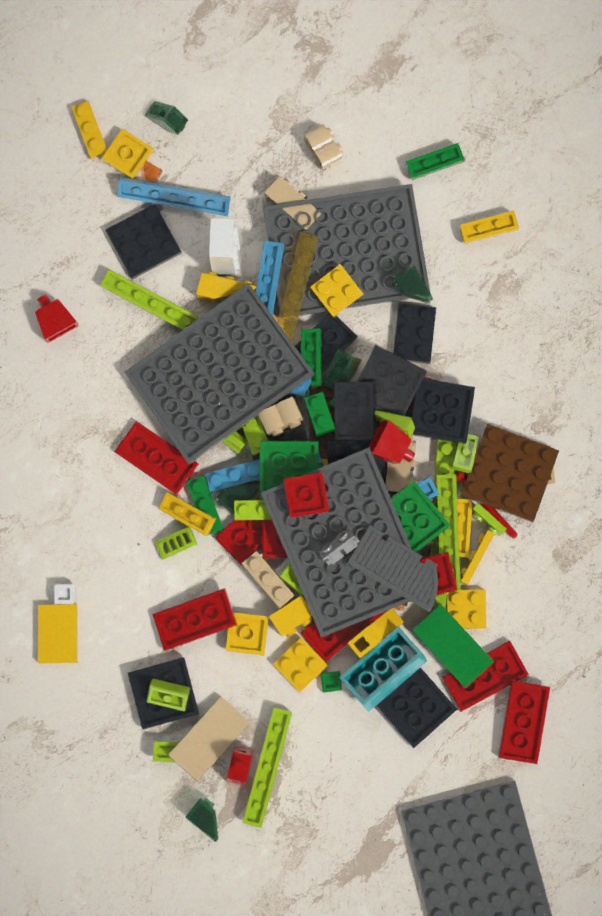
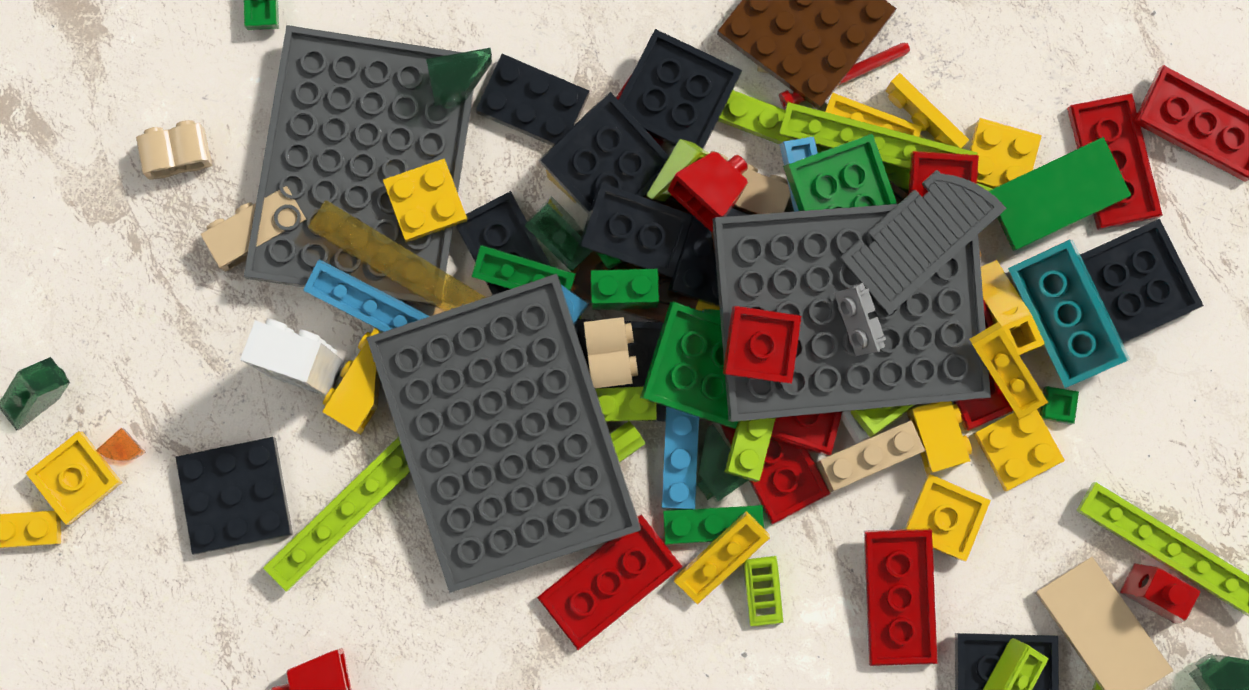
camera: 75 degrees left, 0 degrees up
dark azure plate [117,177,231,216] -> none
lime plate [452,434,480,473] -> none
lime plate [472,503,506,536] -> none
none -> yellow plate [969,322,1048,419]

